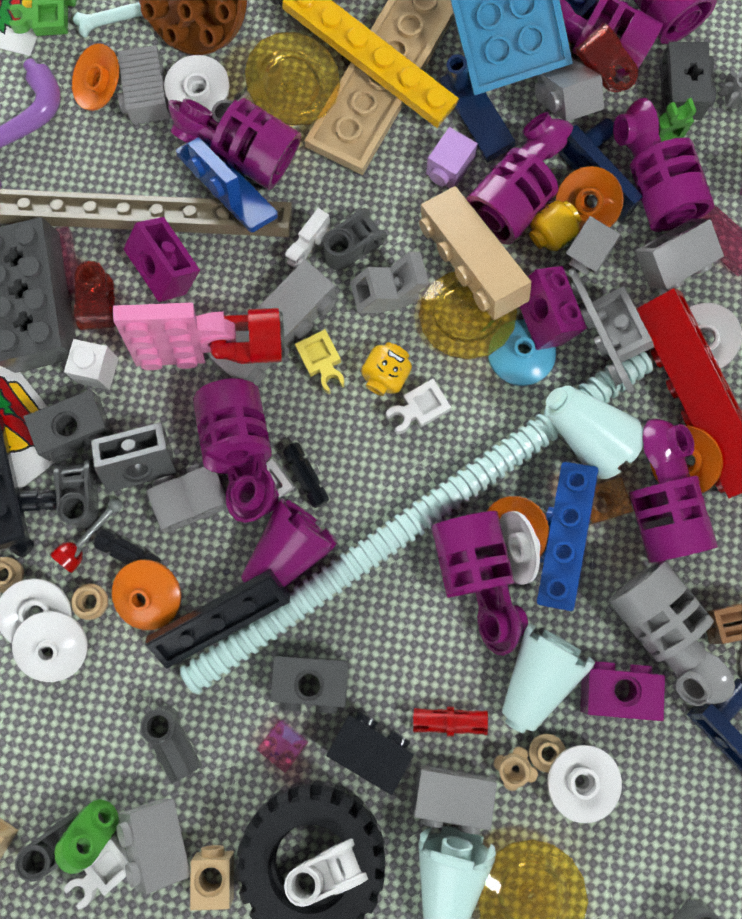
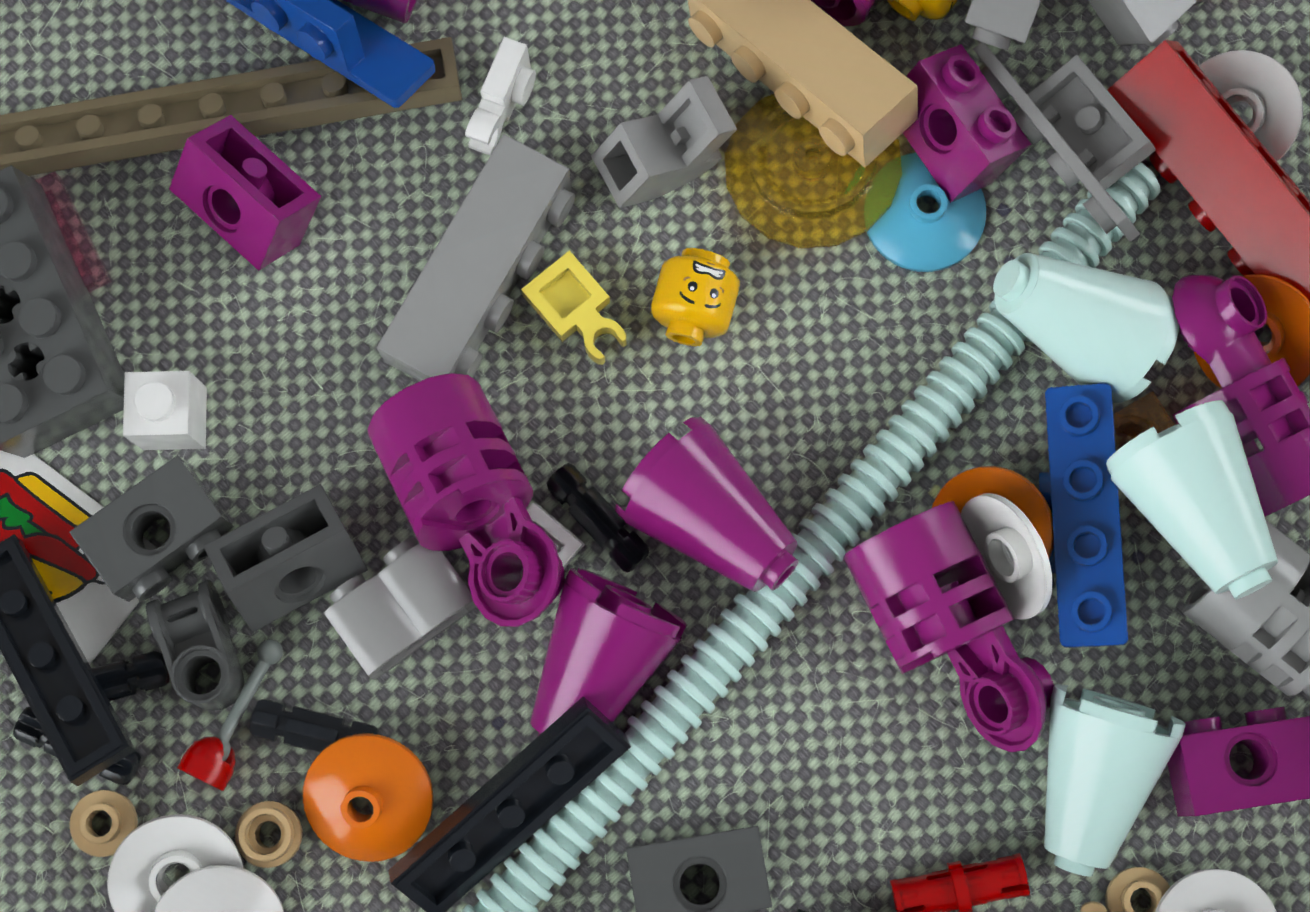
camera: 15 degrees left, 0 degrees up
clear red piece [74,261,116,331] -> none
bright pink plate [113,303,285,370] -> none
dark grey piece [323,208,388,270] -> none
white plate [386,379,451,434] -> none
none -> magenta cone [615,416,799,592]
none -> light aqua cone [1106,400,1278,600]

